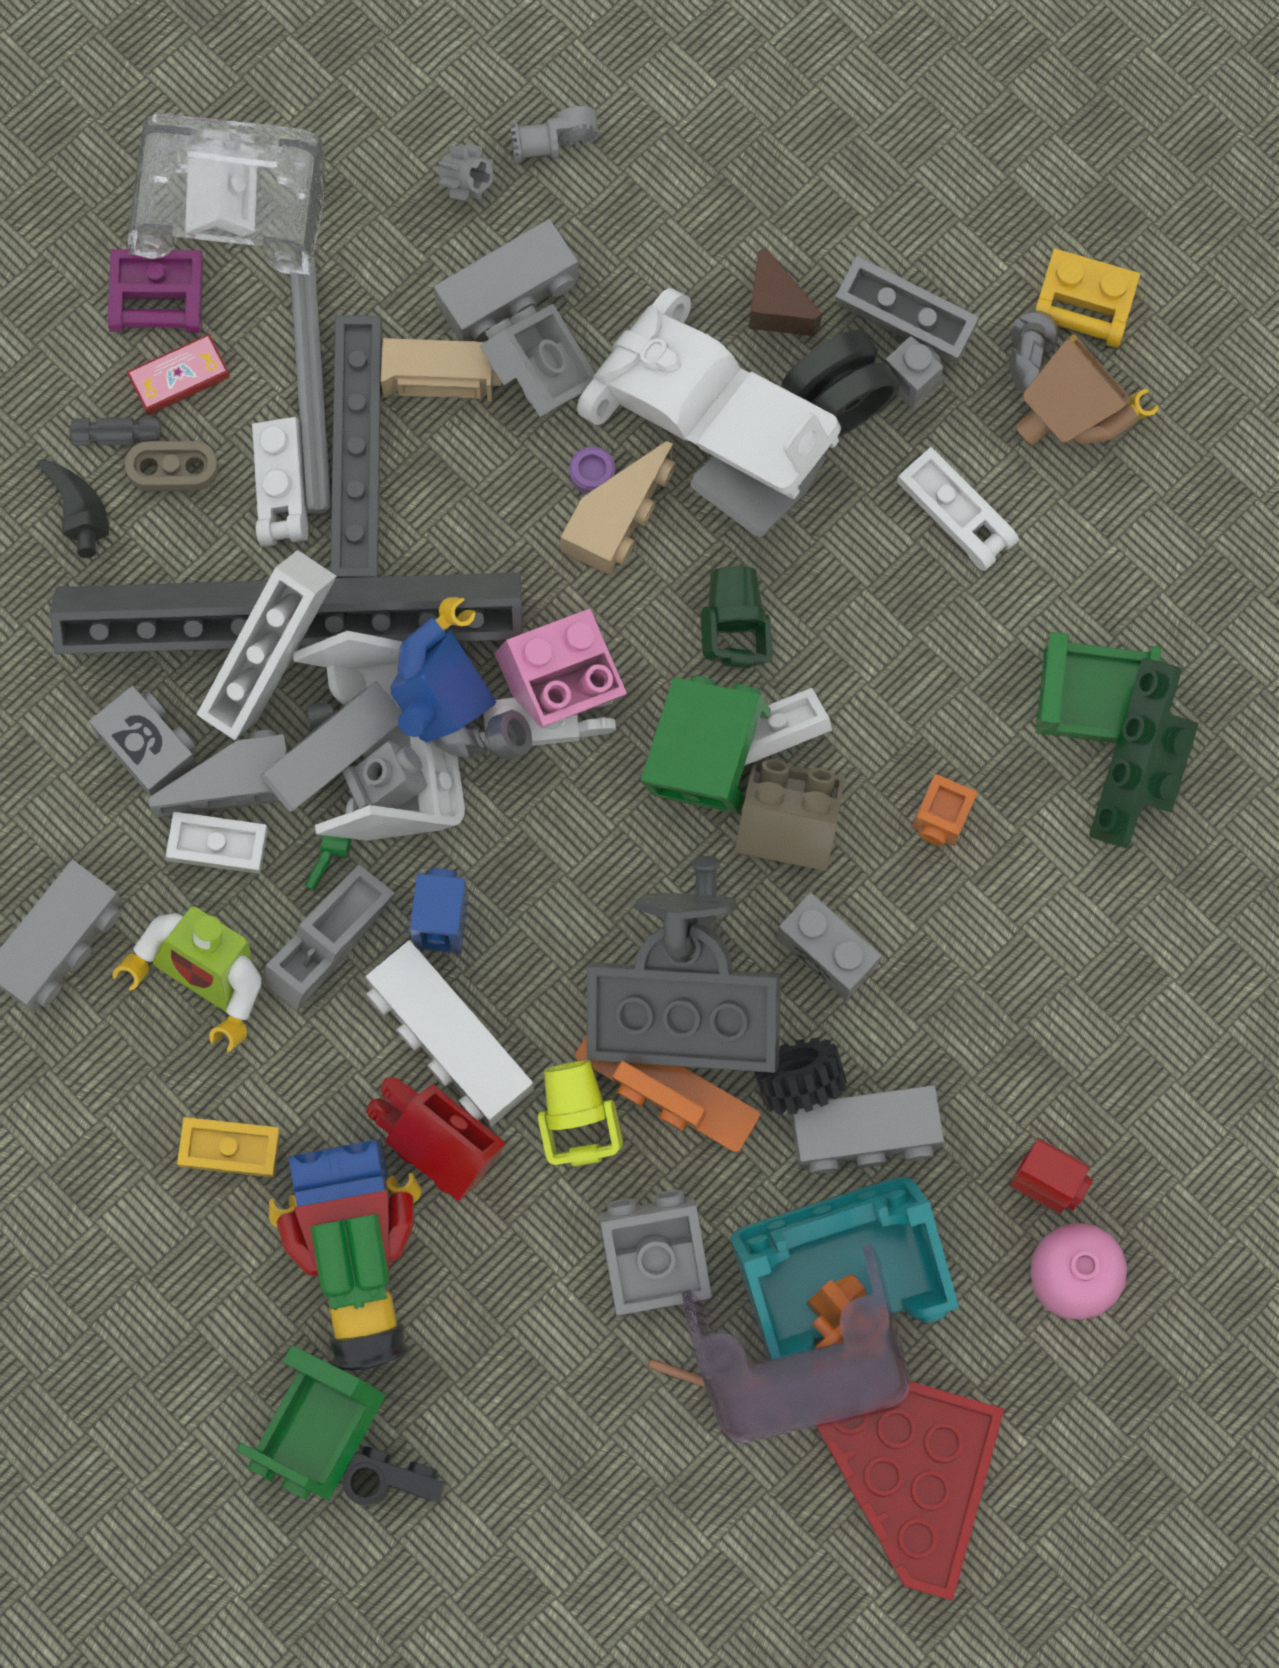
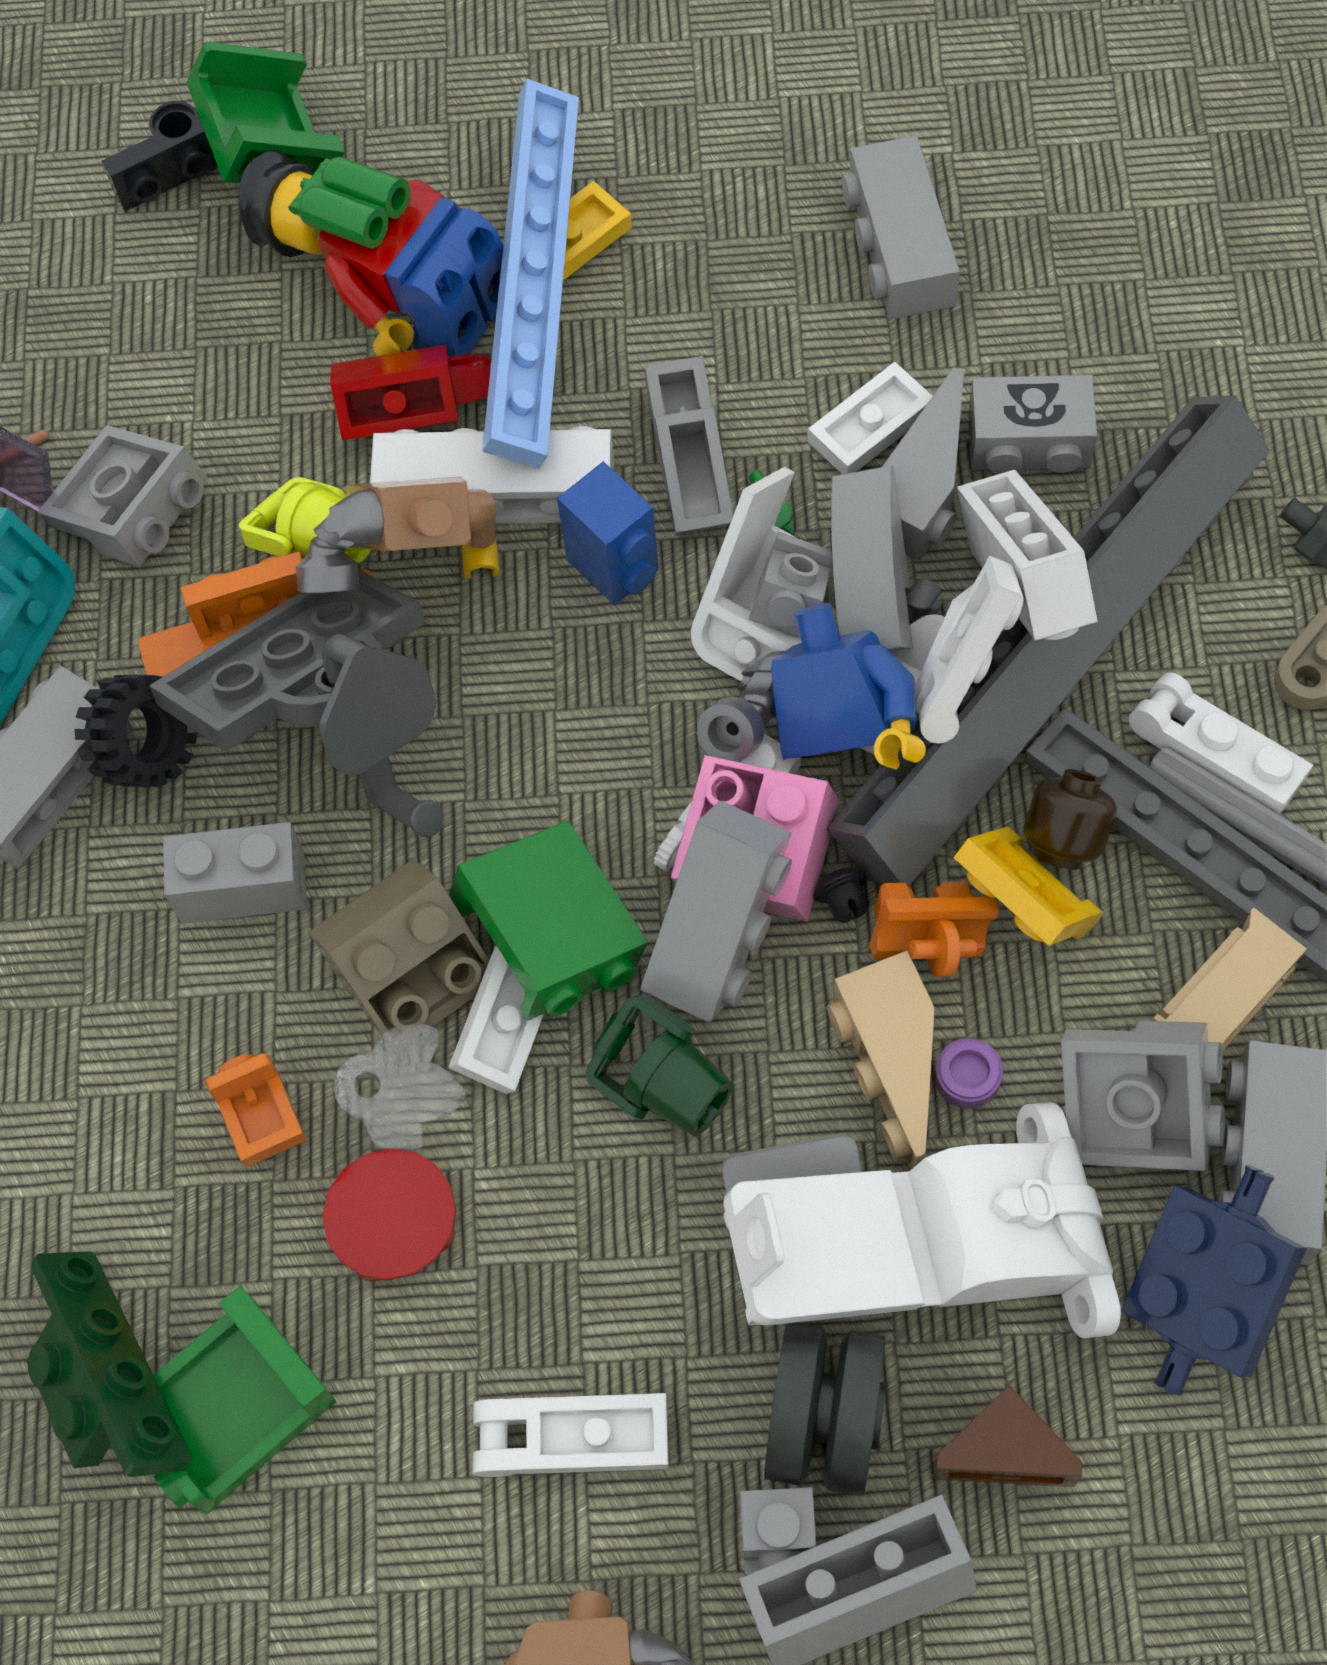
camera: 140 degrees right, 10 degrees down
torso [112,906,261,1052] -> none
none -> torso [295,477,500,593]
none -> red dish [322,1148,456,1282]
none -> clear plate [334,1024,466,1154]
none -> light blue plate [482,79,579,469]
none -> light grey brick [640,800,792,1023]
none -> black piece [813,867,870,923]
none -> orange hips [869,881,1000,978]
none -> white plate [915,556,1023,744]
none -> yellow plate [953,826,1103,946]
none -> dark brown head [1023,769,1117,870]
none -> dark blue plate [1121,1165,1307,1395]

